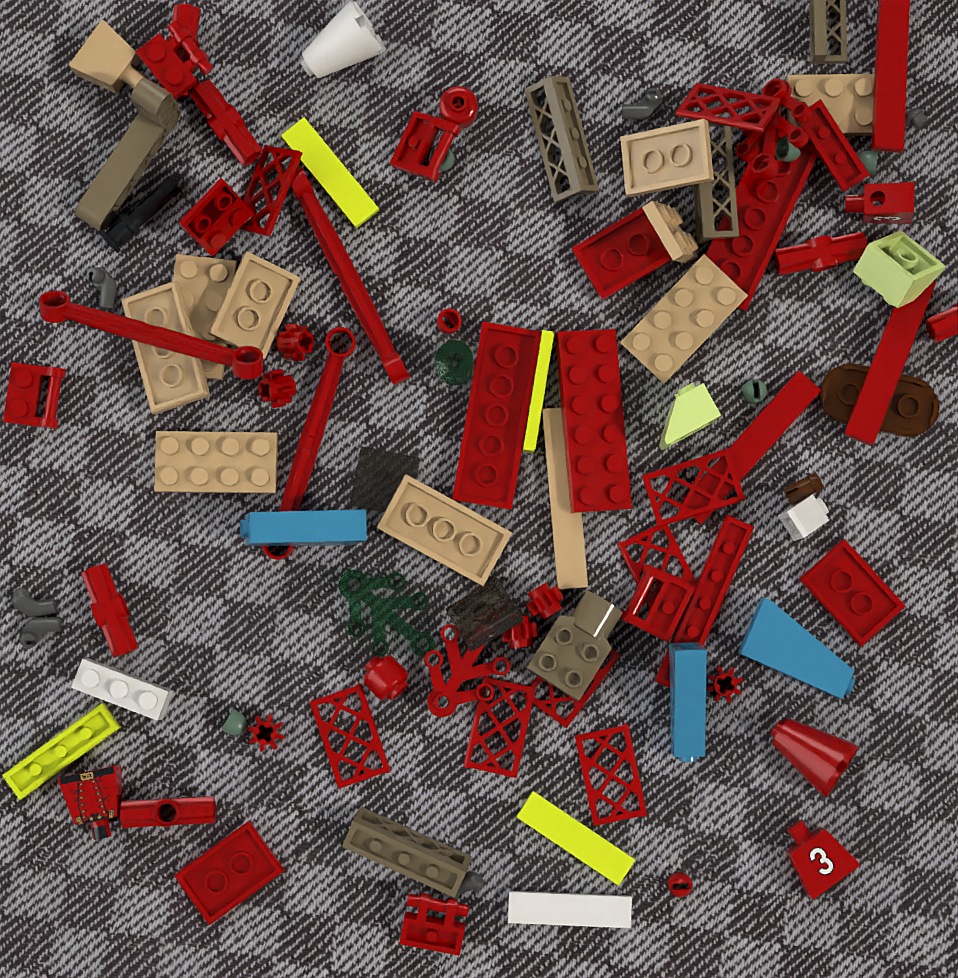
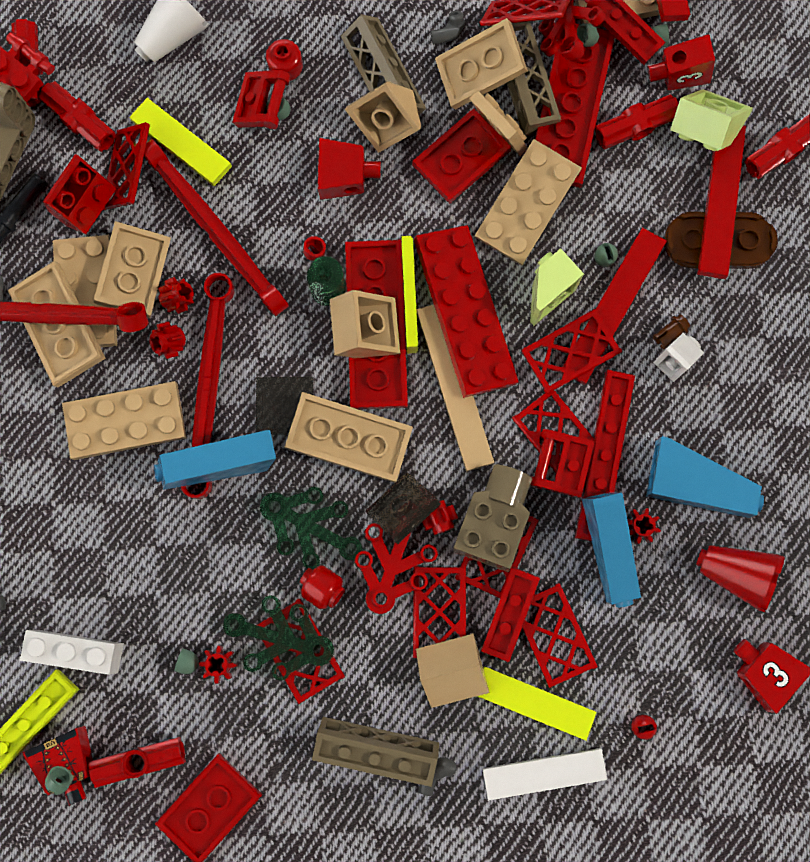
camera: 10 degrees left, 5 degrees down
red piece [81,563,139,658] -> none
red plate [399,893,469,956] -> none
red gear [525,582,564,620] -> none
red tile [798,539,906,647] -> none
none -> sand green hinge [45,766,73,795]
none -> clear green plant [223,595,334,681]
none -> red torso [318,138,381,199]
none -> tan slope [330,290,400,358]
none -> tan slope [345,81,421,153]
none -> tan slope [416,633,490,708]
none -> red plate [481,567,541,662]

